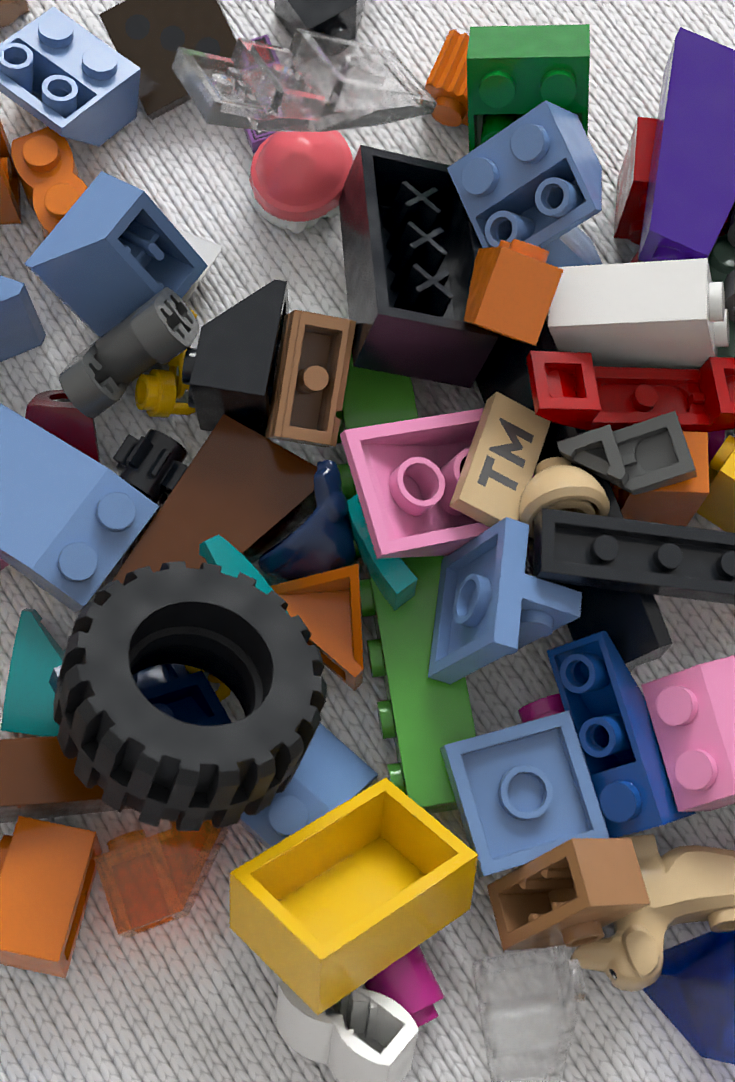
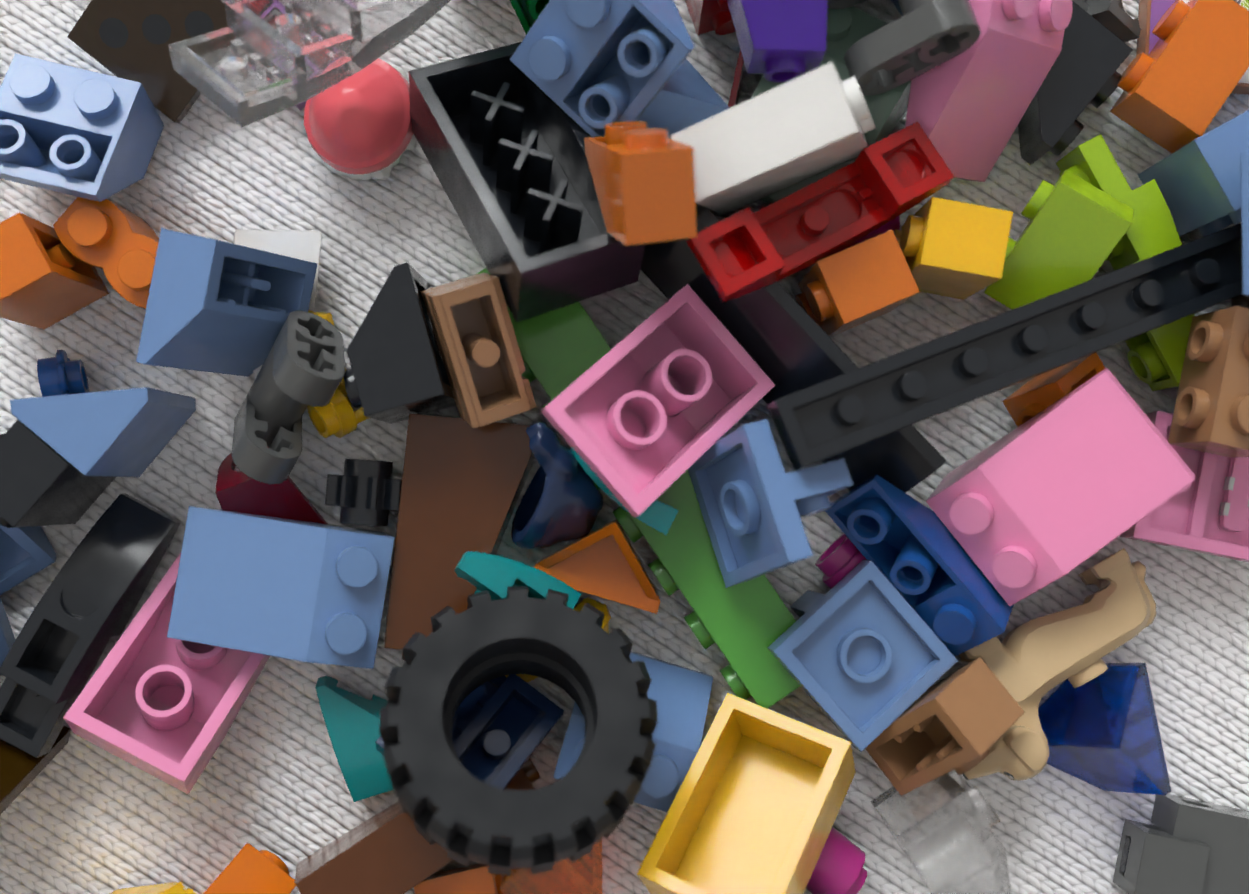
camera: 20 degrees left, 15 degrees up
tan tile [449,392,551,527] -> none
tan brick [519,457,610,539] -> none
dark grey slope [557,411,697,495] -> none

